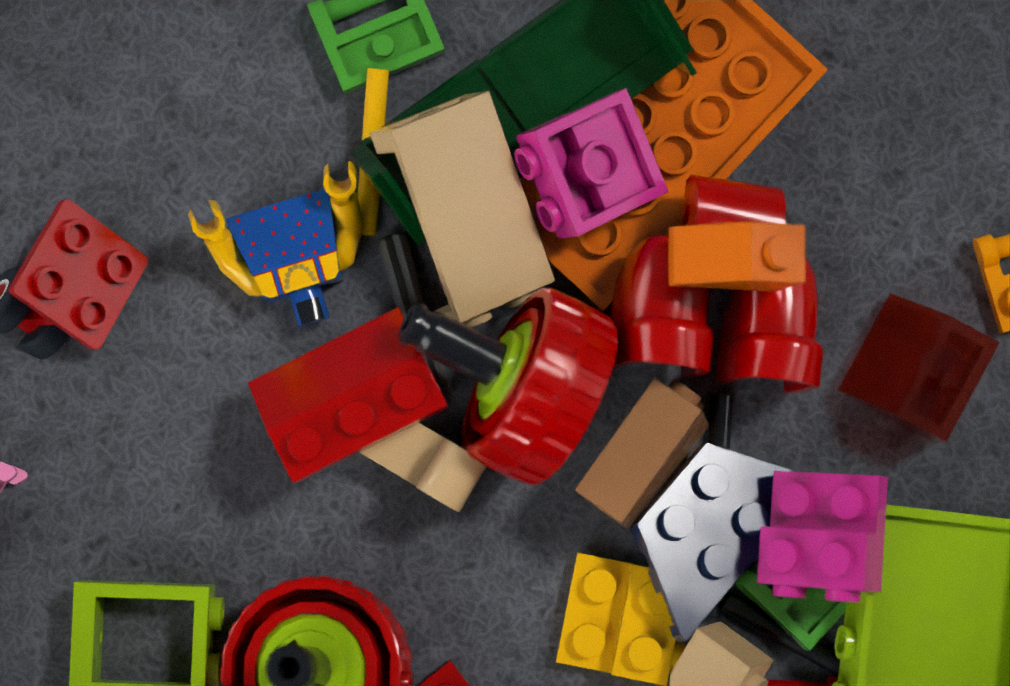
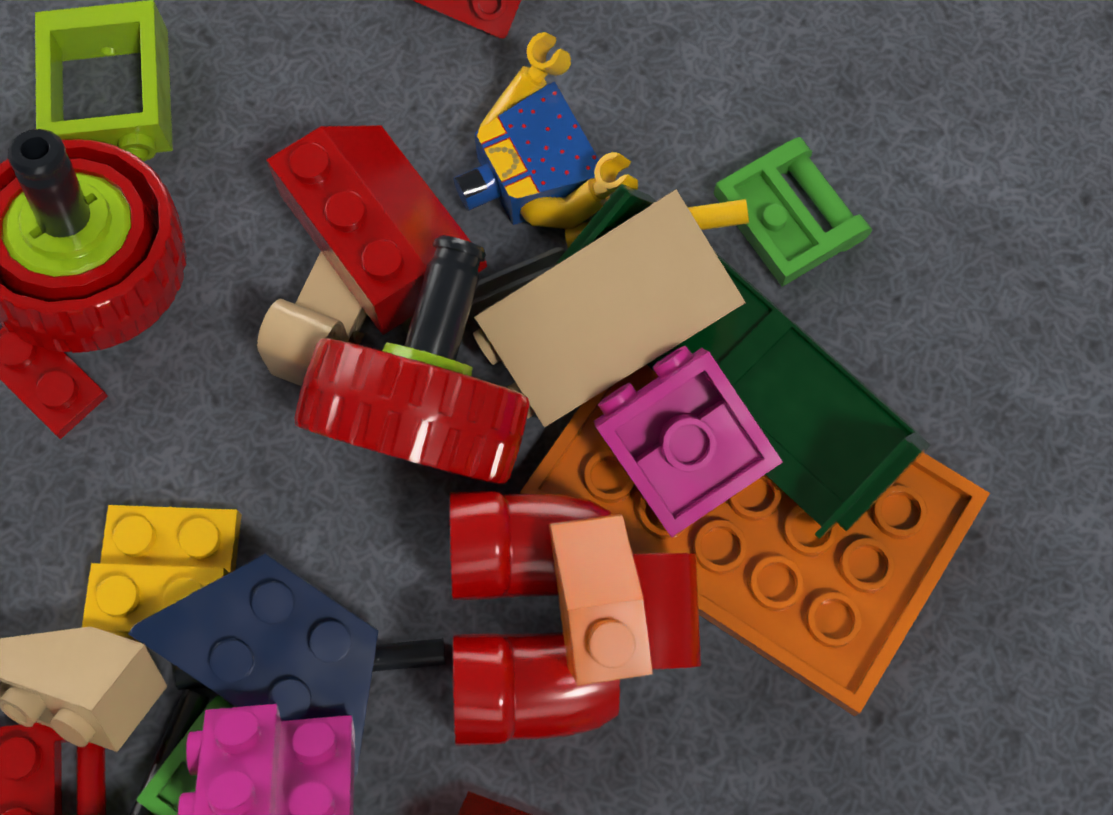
camera: 80 degrees right, 15 degrees down
medium nougat brick [575,378,710,533] -> none

